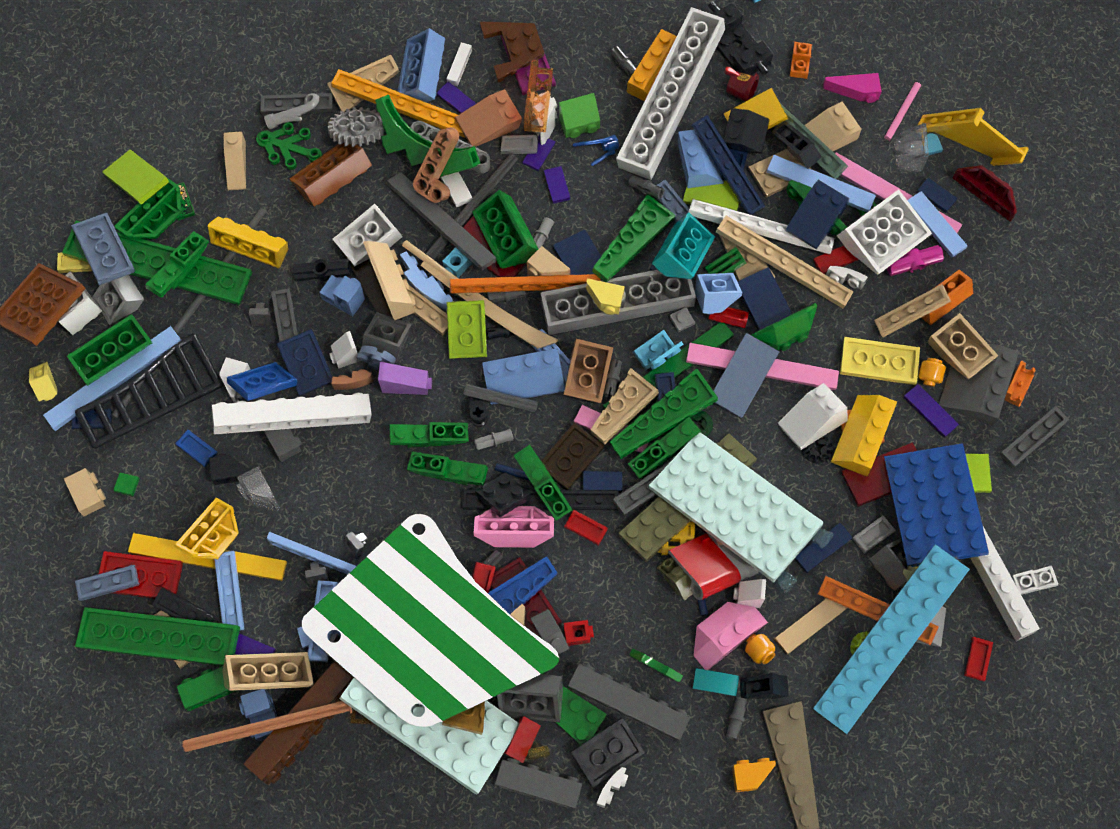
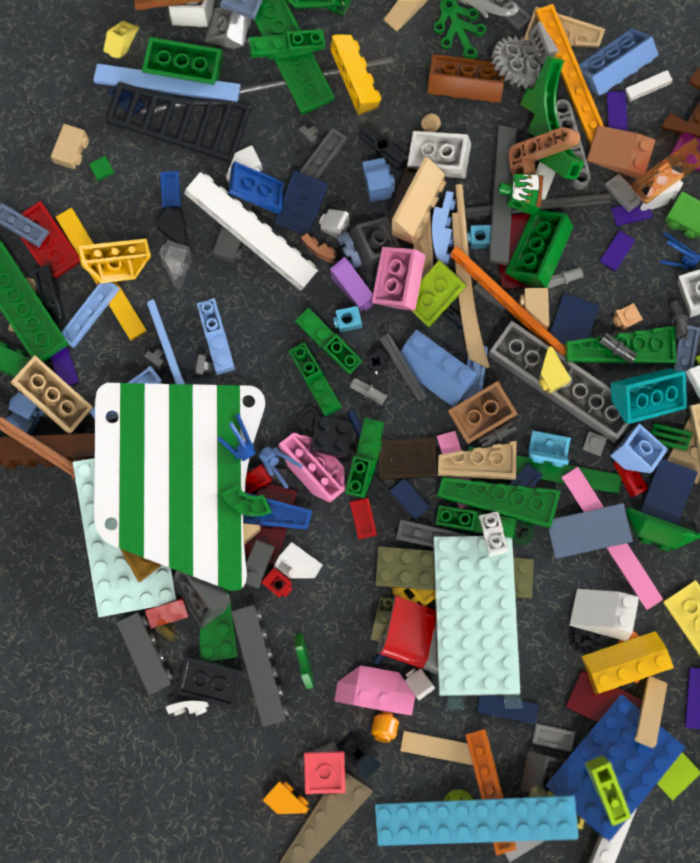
camera: 55 degrees right, 10 degrees up
teal slope [693,668,739,696] -> none
none -> light blue slope [197,298,235,375]
none -> blue plant [217,413,256,462]
none -> green tile [220,485,272,517]
none -> medium blue plant [259,447,303,489]
none -> white slope [274,542,323,578]
none -> coral tile [304,751,346,794]
none -> medium azure brick [333,306,362,333]
none -> bright pink slope [372,247,426,311]
none -> tan tile [421,113,441,132]
none -> white slope [479,511,509,557]
none -> torso [498,174,544,216]
none -> light grey slope [528,22,559,64]
none -> lime slope [585,755,631,826]
none -> dark grey pin [598,332,637,364]
none -> light nougat bracket [612,303,643,331]
none -> tan tile [634,676,668,748]

